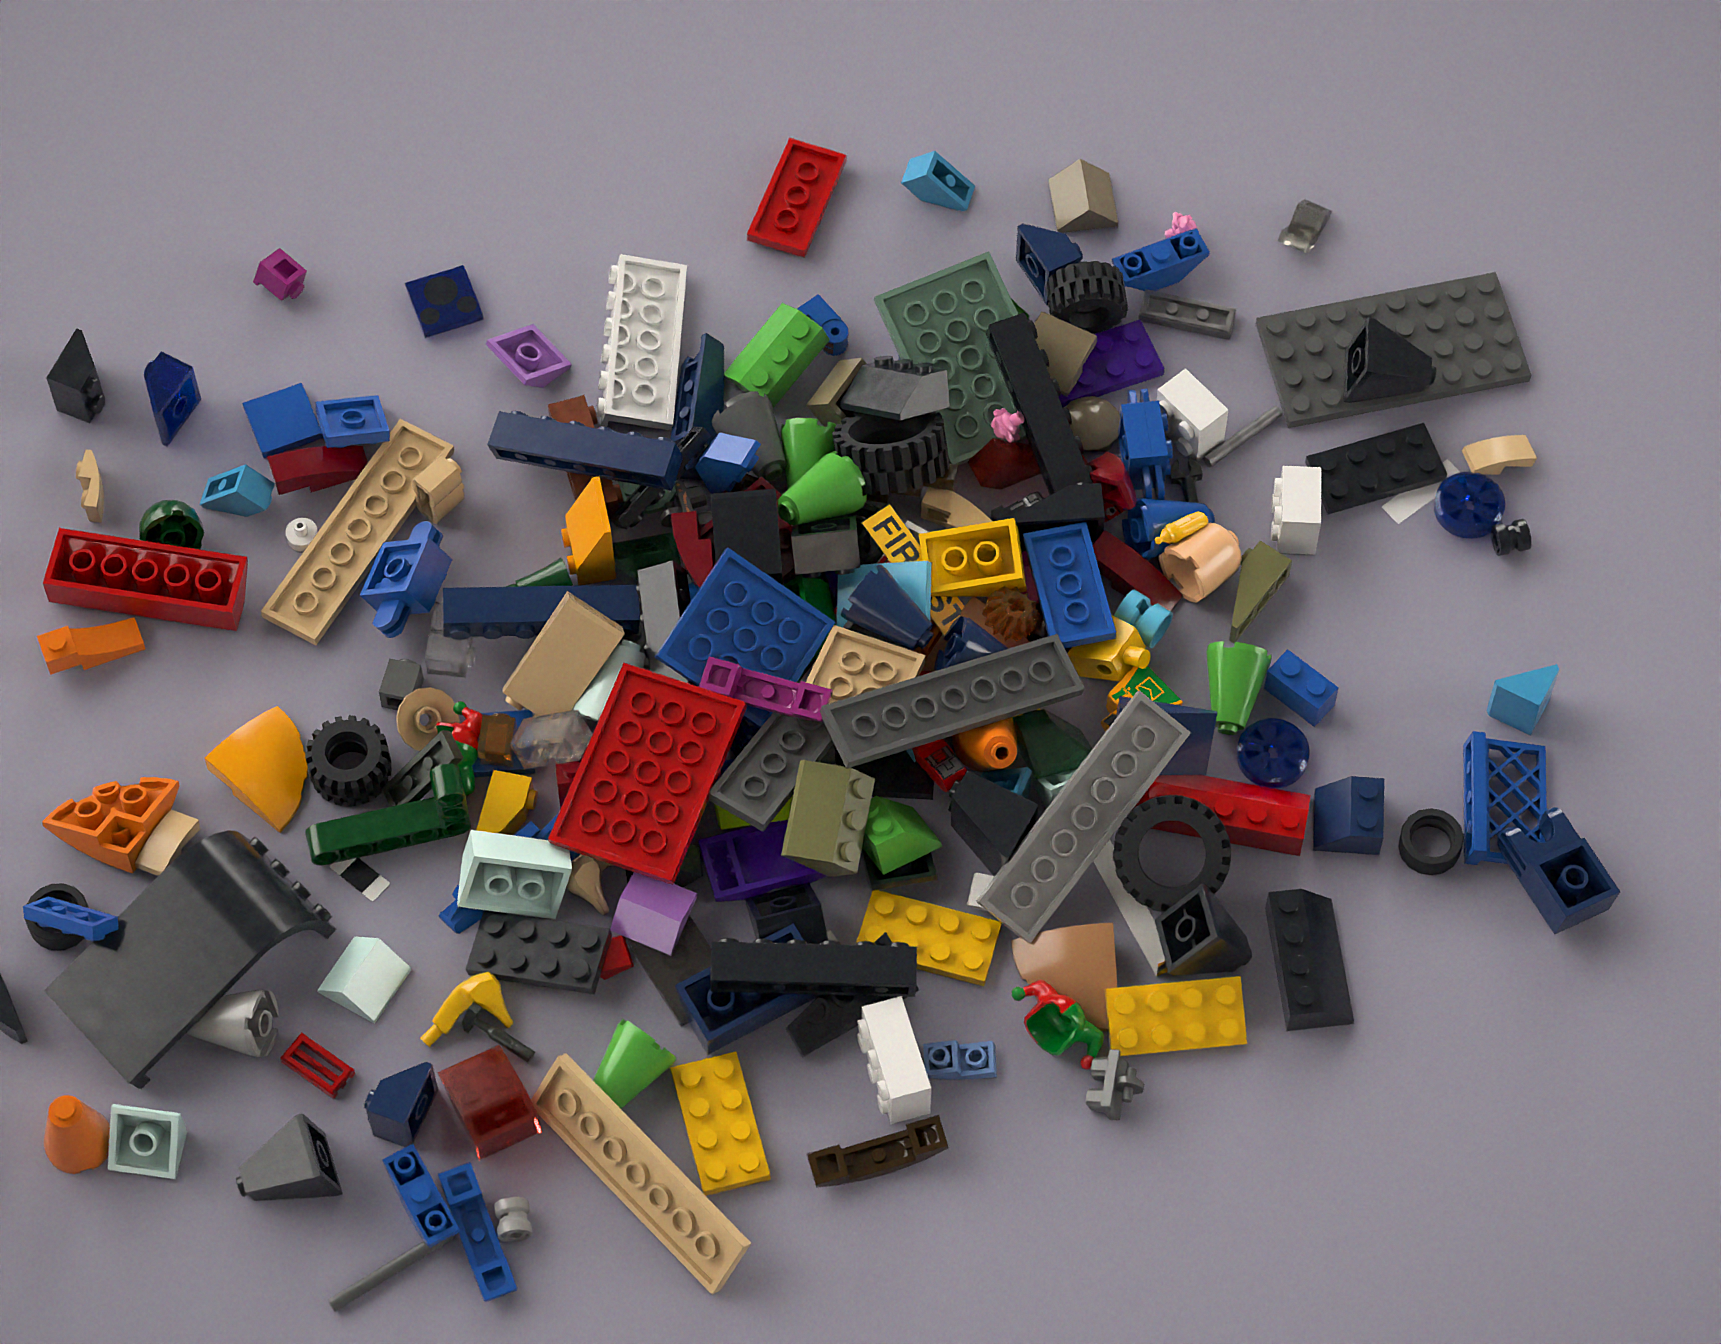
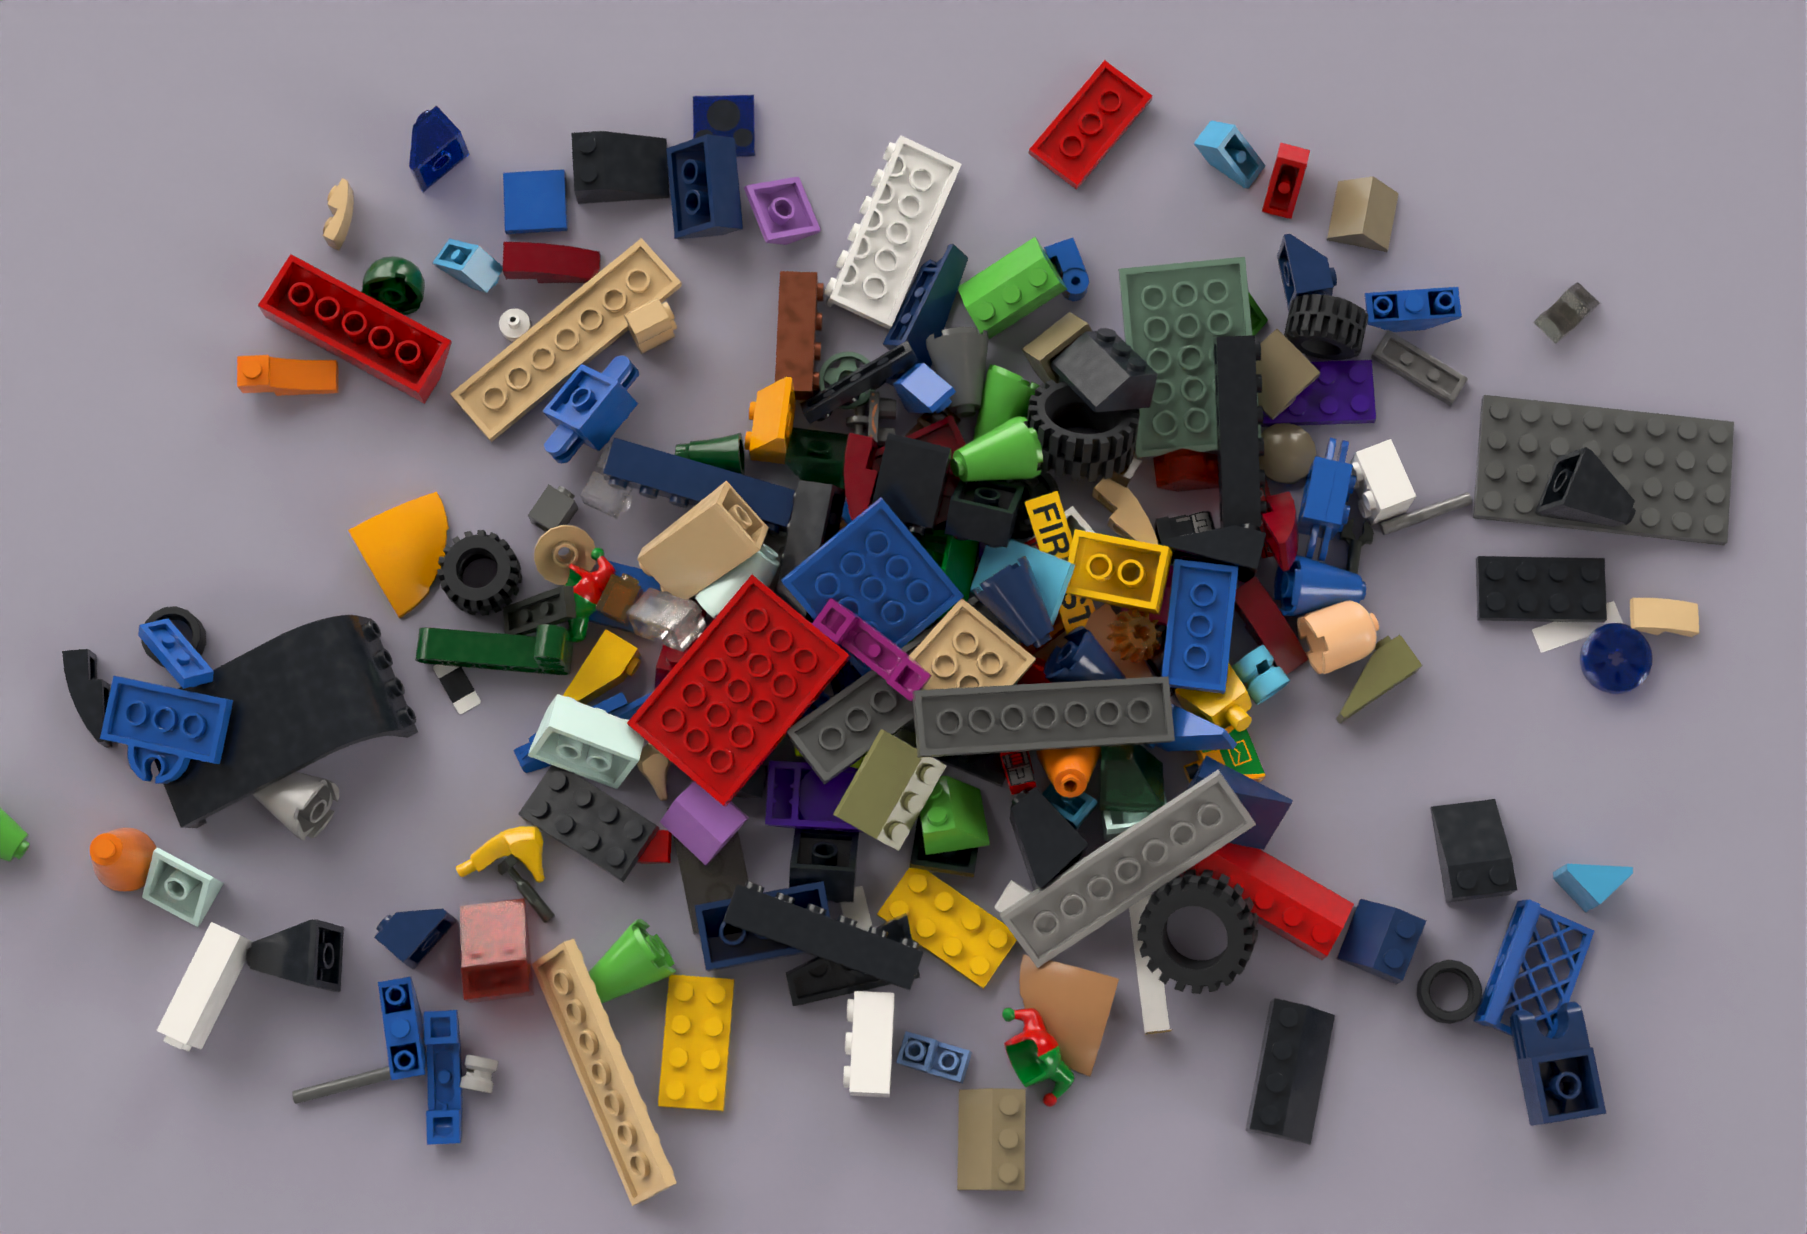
camera: 20 degrees right, 15 degrees up
orange brick [42,777,180,873] -> none
black slope [46,328,105,423] -> none
tan slope [135,809,200,876] -> none
magenta brick [253,248,307,301] -> none
red tile [280,1032,355,1099] -> none
blue plate [316,395,390,448] -> none
light aqua slope [318,937,411,1024] -> none
dark blue brick [487,411,683,491] -> none
dark brown slope [807,1115,949,1187] -> none
bright pink plant [991,408,1025,443] -> none
dark grey hips [1086,1049,1144,1120] -> none
yellow plate [1105,976,1247,1056] -> none
black slope [1154,884,1252,975] -> none
yellow piece [1155,511,1208,545] -> none
bright pink plant [1165,212,1197,238] -> none
bright green cone [1206,641,1272,735] -> none
clear blue wheel [1236,718,1310,788] -> none
blue piece [1264,649,1339,727] -> none
white brick [1271,466,1321,555] -> none
black wheel [1490,519,1532,556] -> none
none -> blue plate [100,675,233,784]
none -> white brick [157,922,253,1051]
none -> black slope [571,131,670,204]
none -> dark blue slope [666,134,743,239]
none -> dark tan slope [957,1088,1026,1191]
none -> blue slope [1143,704,1237,752]
none -> red slope [1262,142,1310,219]
none -> black slope [1430,799,1517,903]

